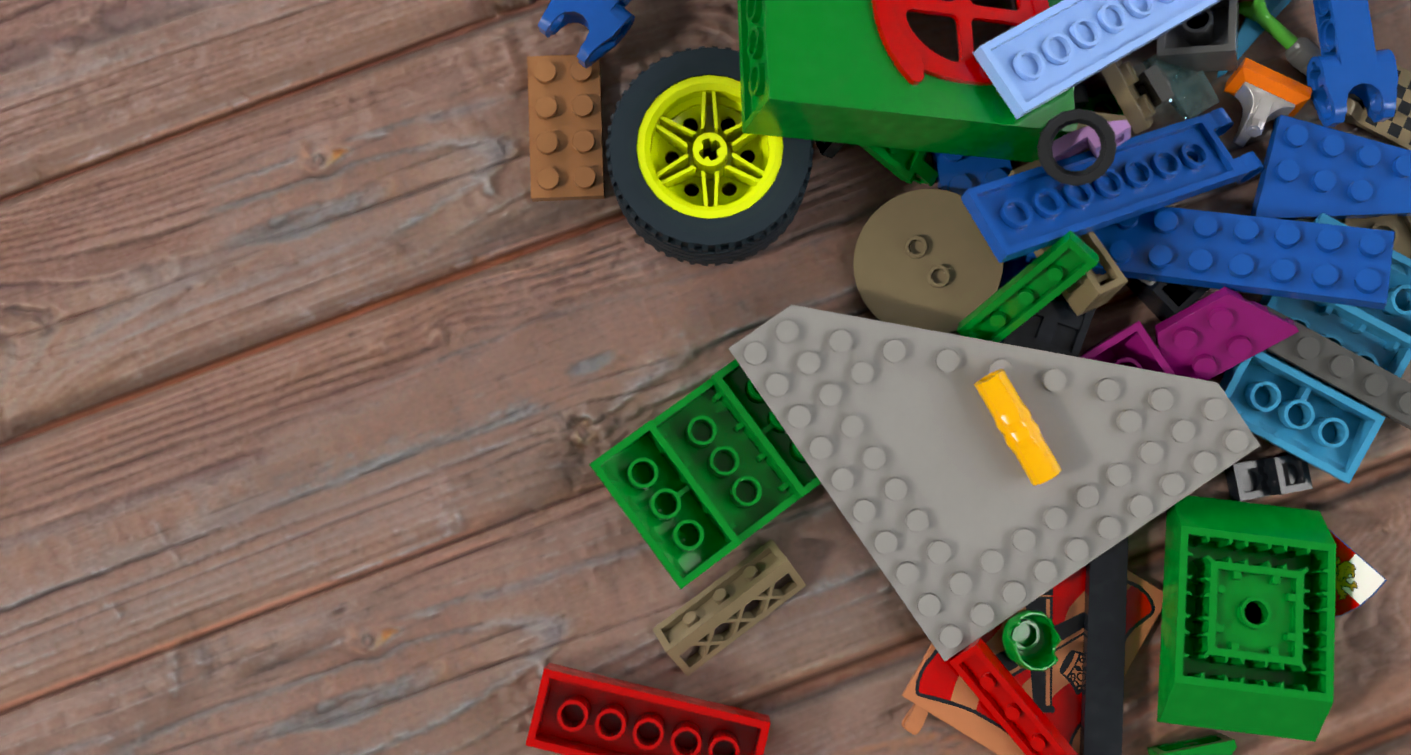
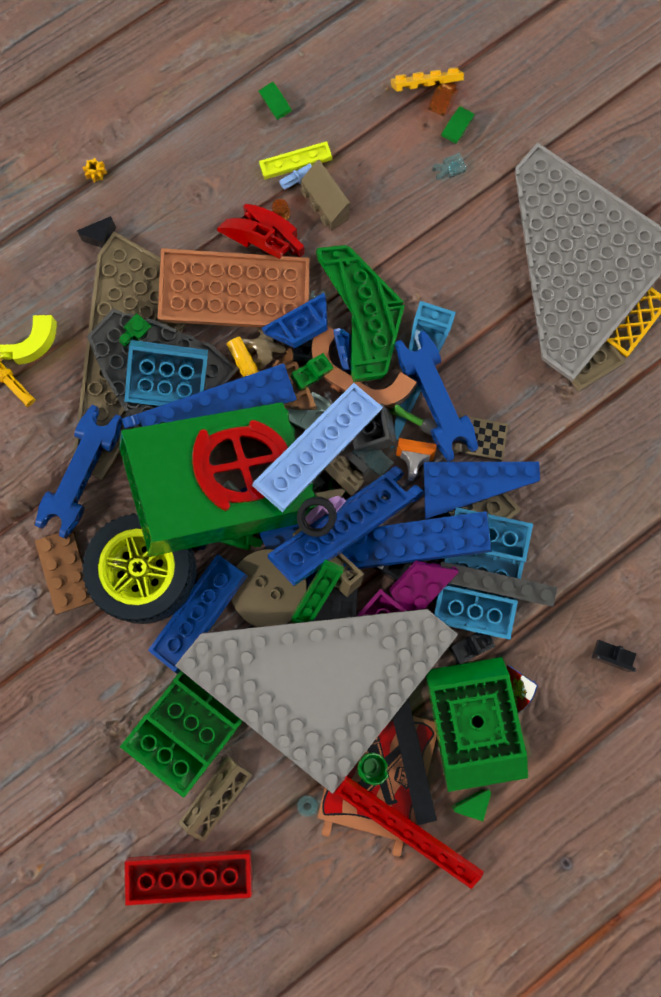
camera: 20 degrees left, 5 degrees down
yellow axle [974,368,1062,486] -> none
none -> blue plate [148,554,248,674]
none -> clear light blue plate [297,795,317,817]

